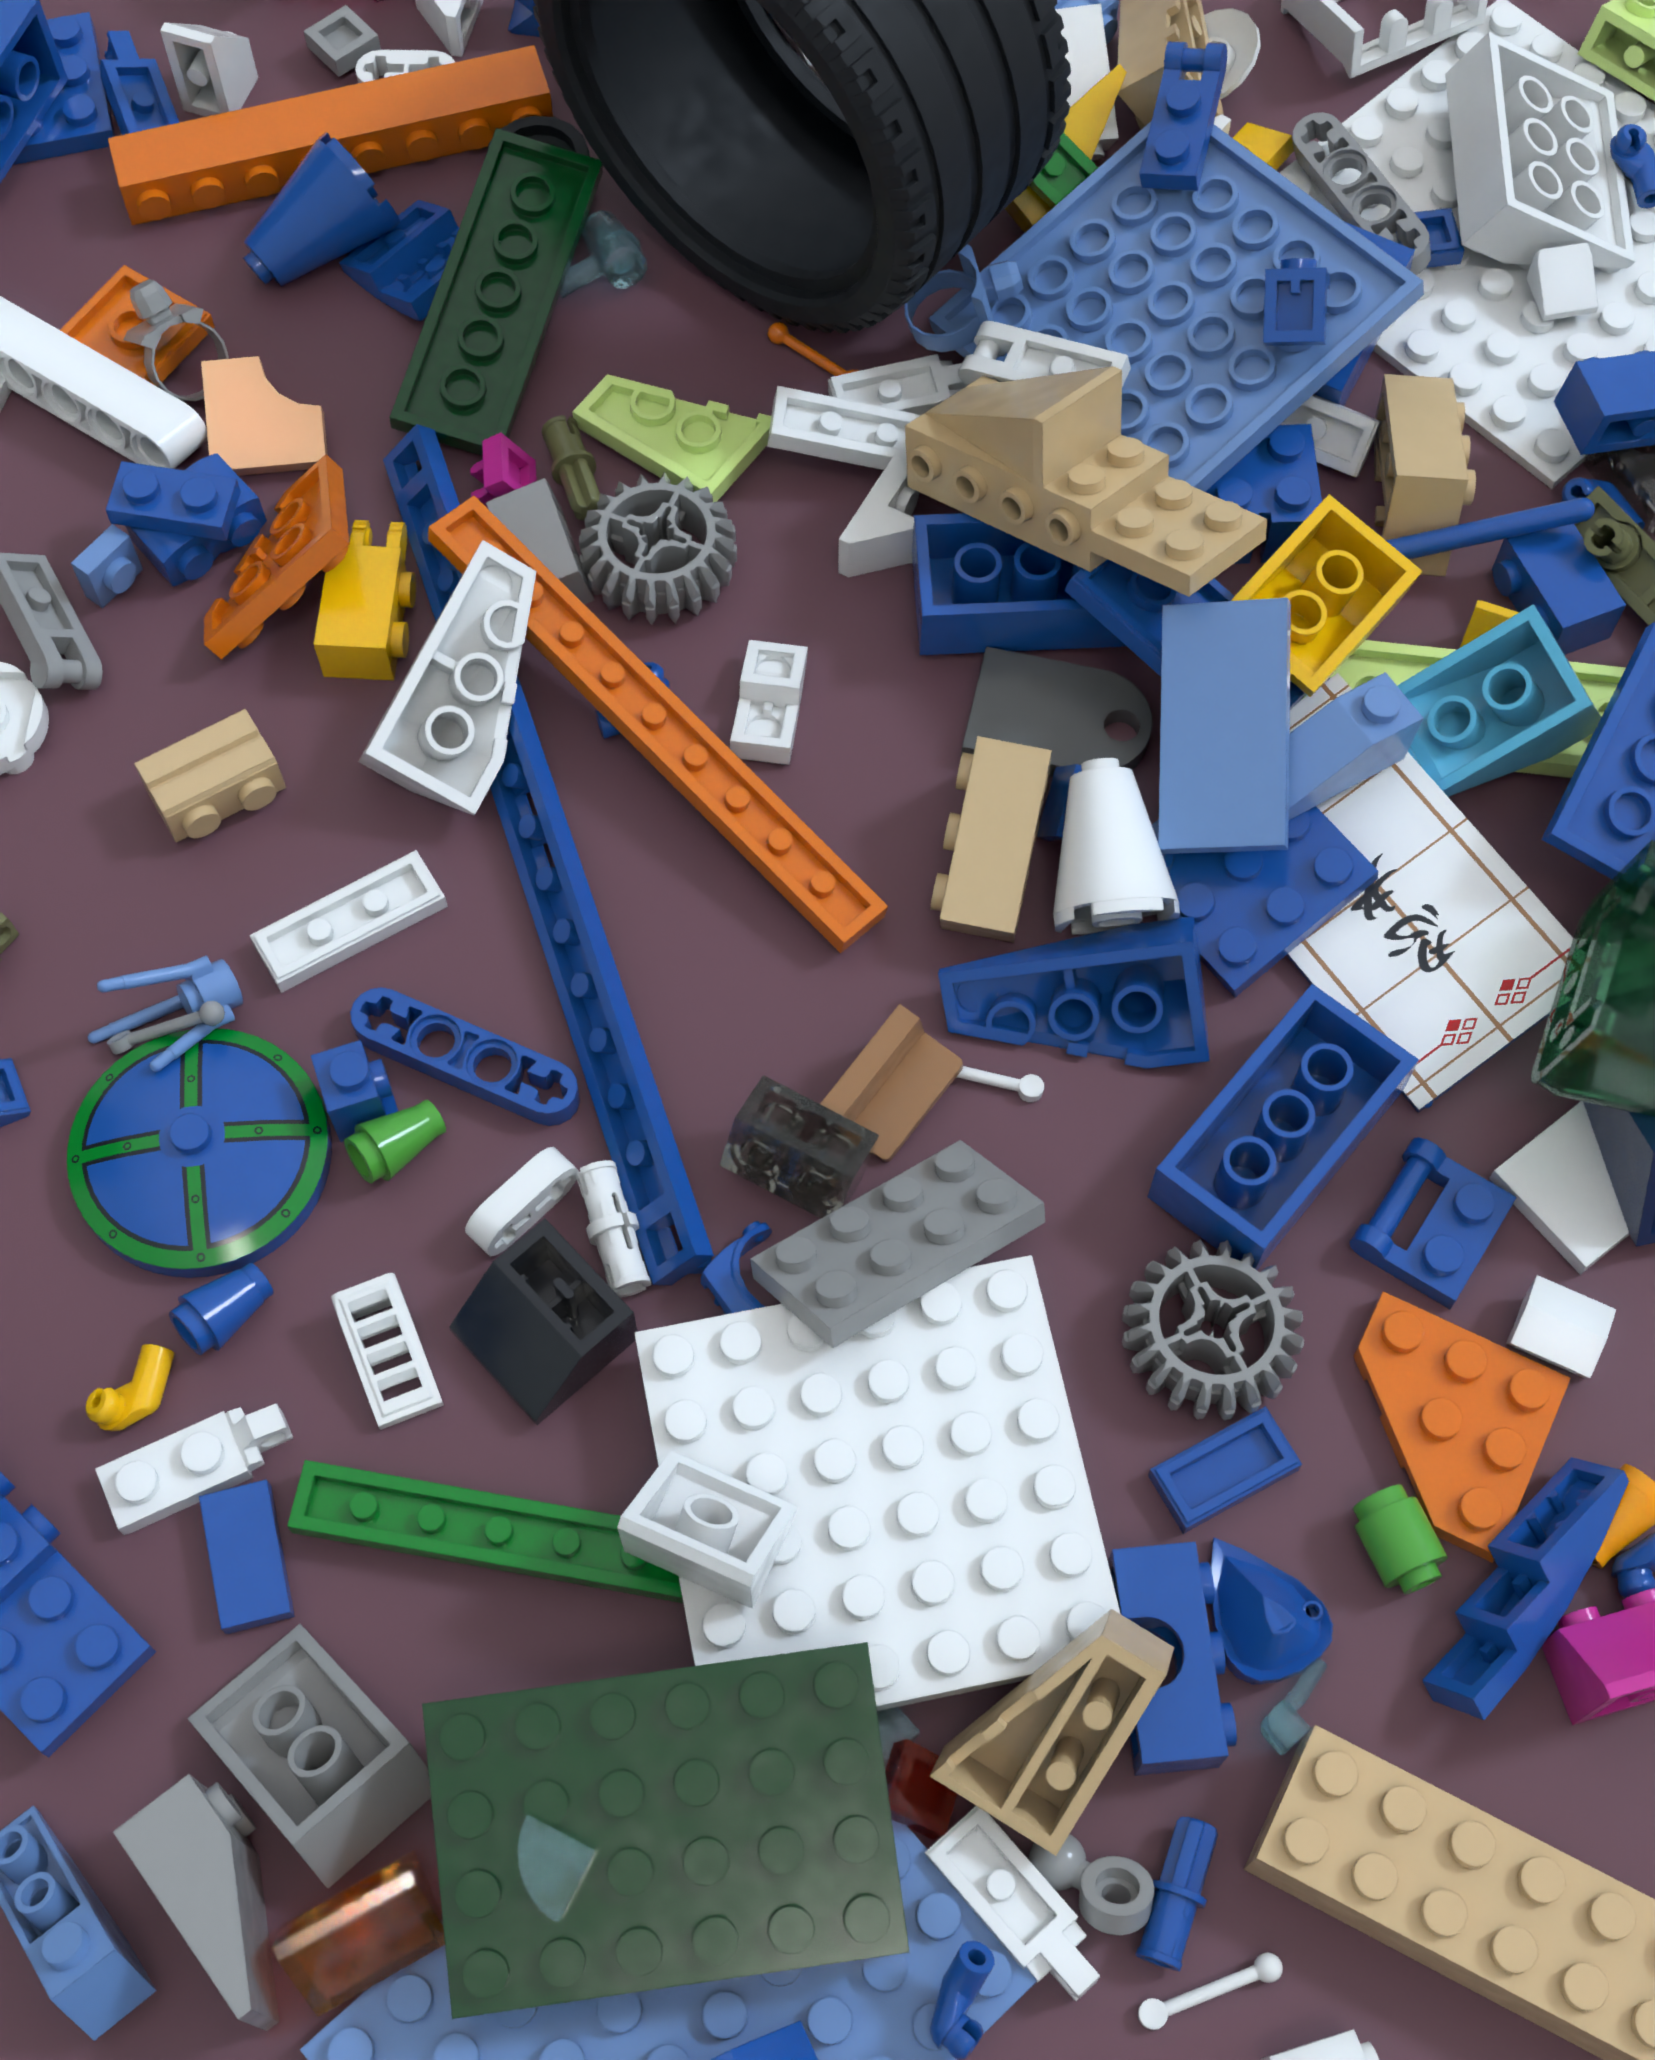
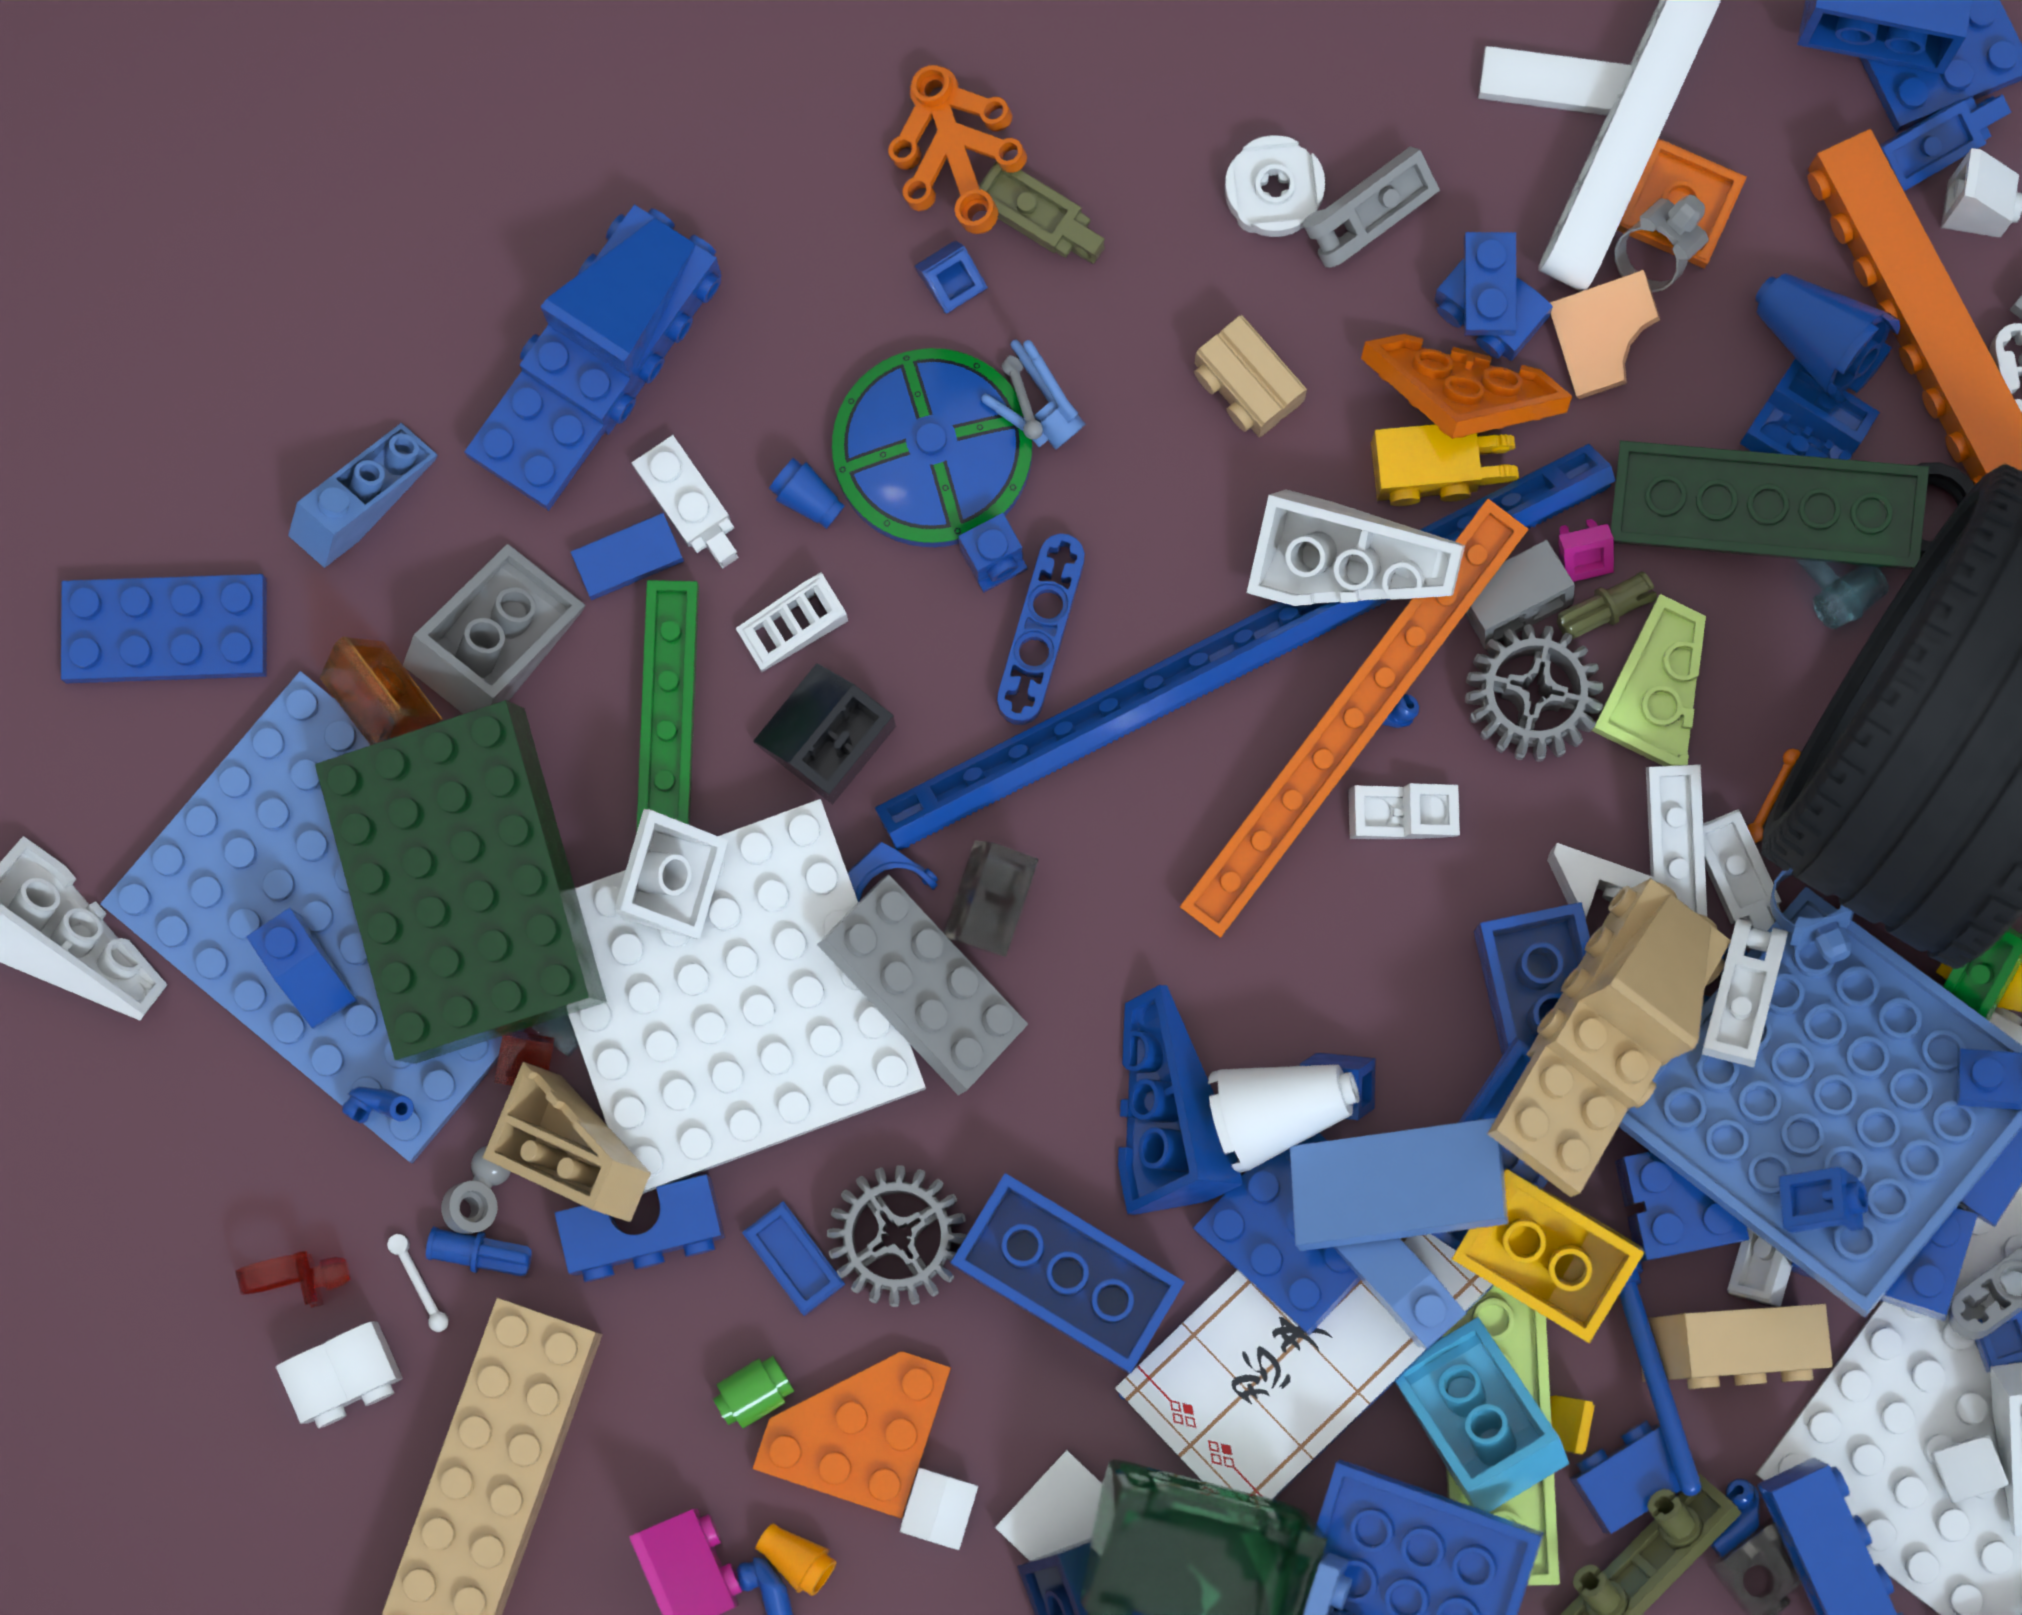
camera: 85 degrees right, 15 degrees up
medium blue plate [71,524,143,608] -> none
yellow arm [85,1344,175,1431] -> none
light grey slope [113,1774,279,2031] -> none
white tile [249,850,448,993] -> none
bright green cone [344,1099,446,1184] -> none
white beam [465,1147,579,1256] -> none
clear light blue tile [518,1814,595,1923] -> none
white pin [575,1160,651,1298] -> none
medium nougat panel [820,1004,963,1162] -> none
white hinge [925,1806,1100,2001] -> none
tan wedge [930,736,1052,943] -> none
white hinge [957,1066,1044,1103] -> none
dark grey tile [961,646,1152,777] -> none
blue piece [1210,1537,1333,1685] -> none
clear light blue hand [1260,1659,1327,1756] -> none
blue plate [1349,1137,1517,1309] -> none
blue slope [1422,1457,1629,1720] -> none

